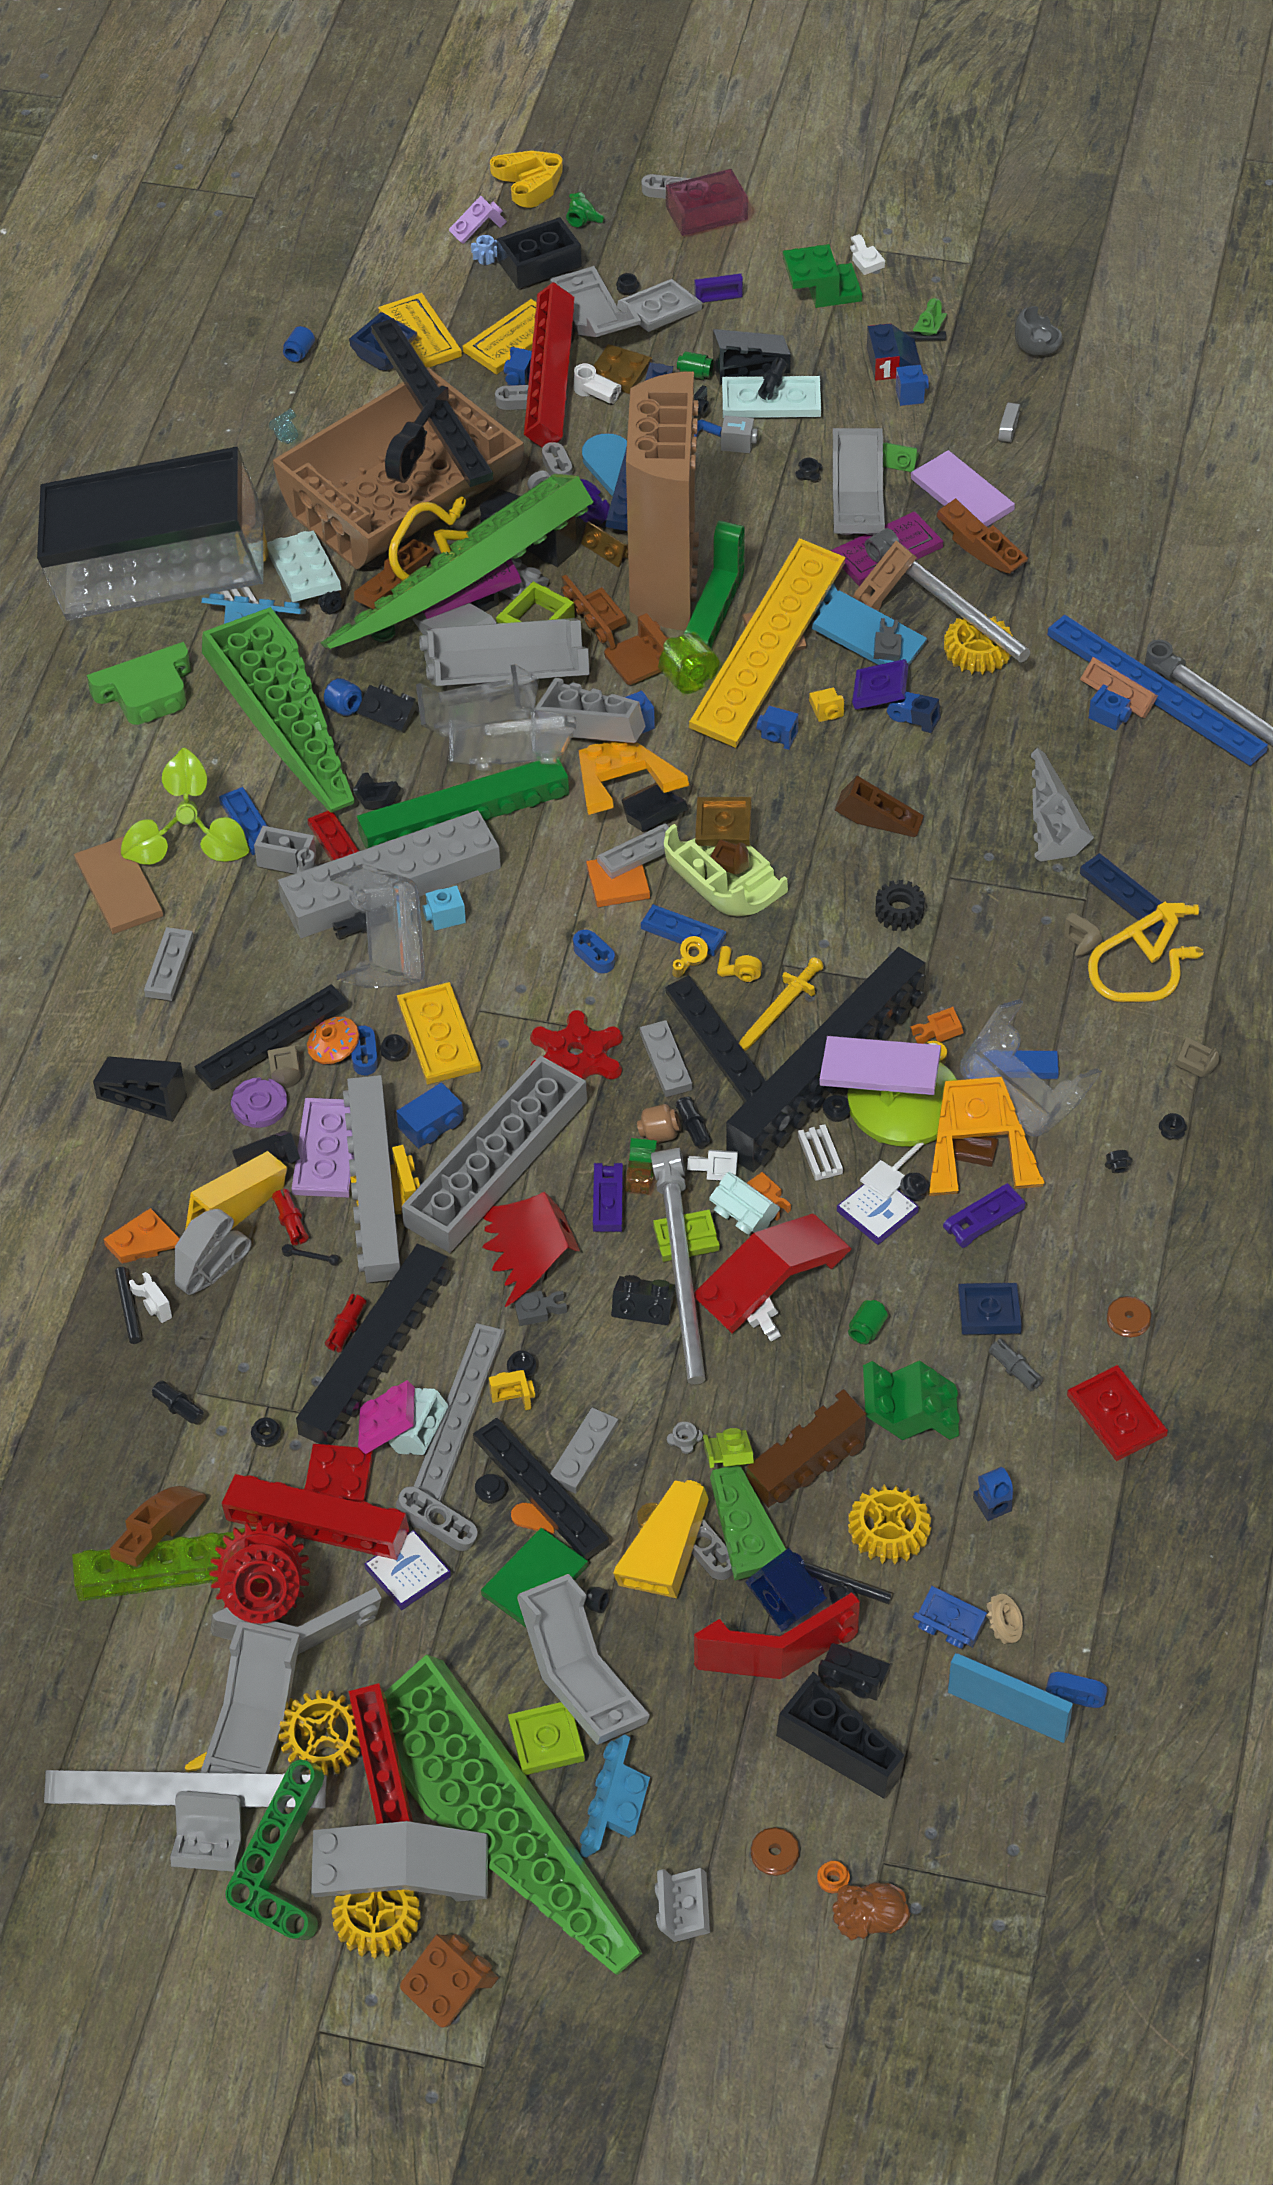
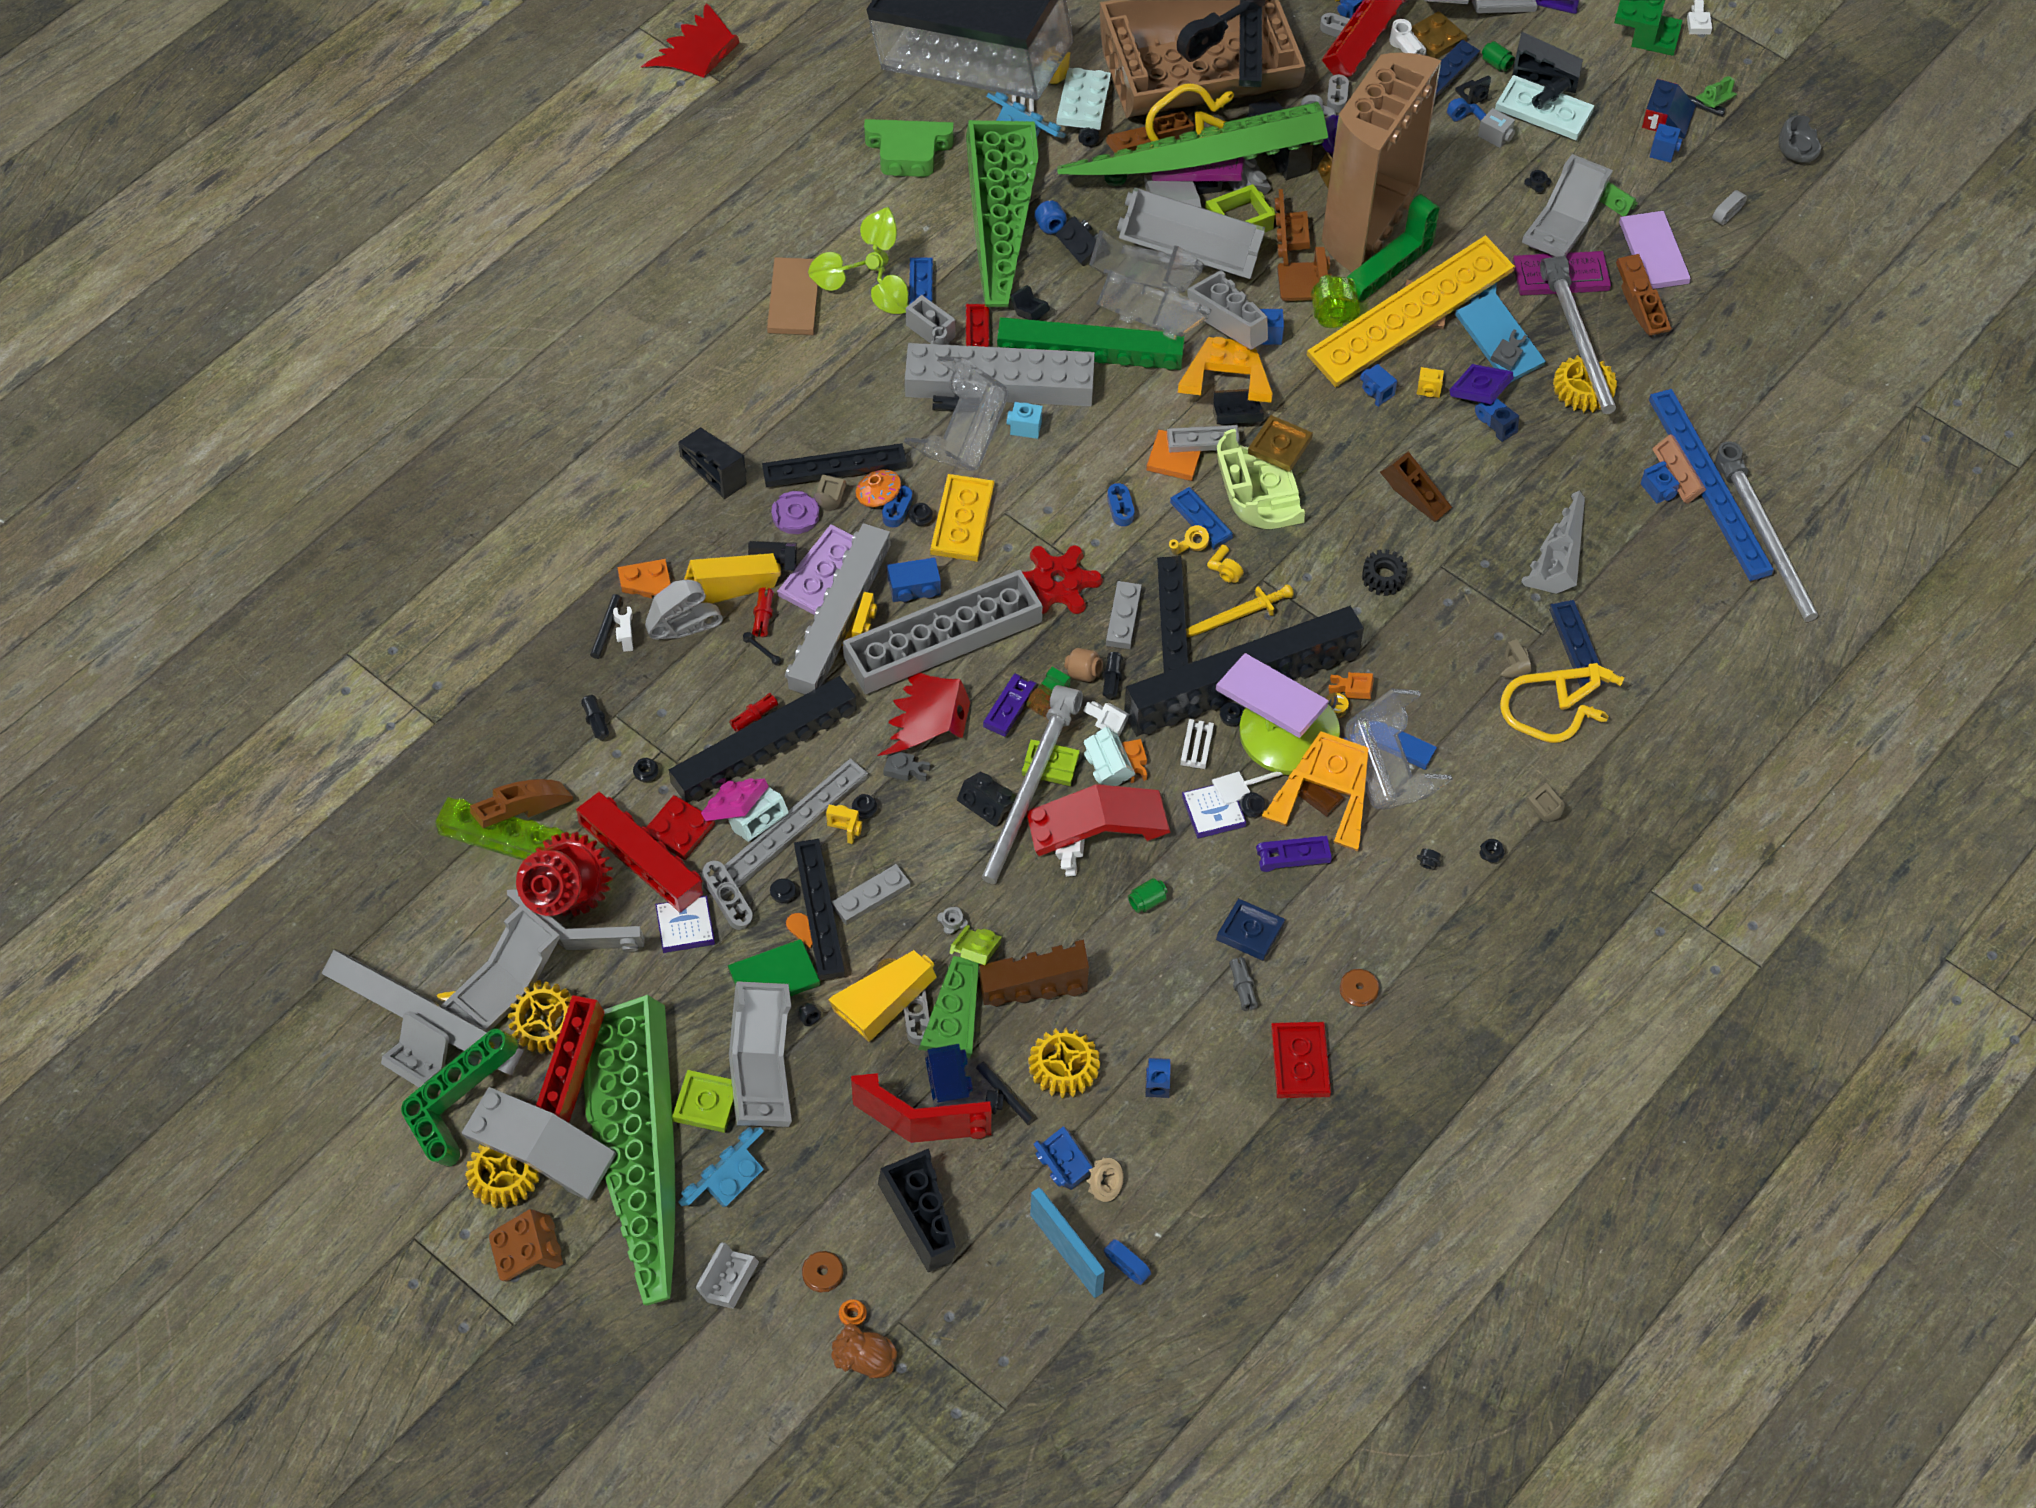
camera: 25 degrees right, 5 degrees up
light grey plate [144,927,194,1001] -> none
reddish brown plate [710,840,750,875] -> none
black bracket [818,1643,891,1701] -> none
medium nougat plate [854,541,917,611] -> none
green bracket [863,1360,960,1441] -> none

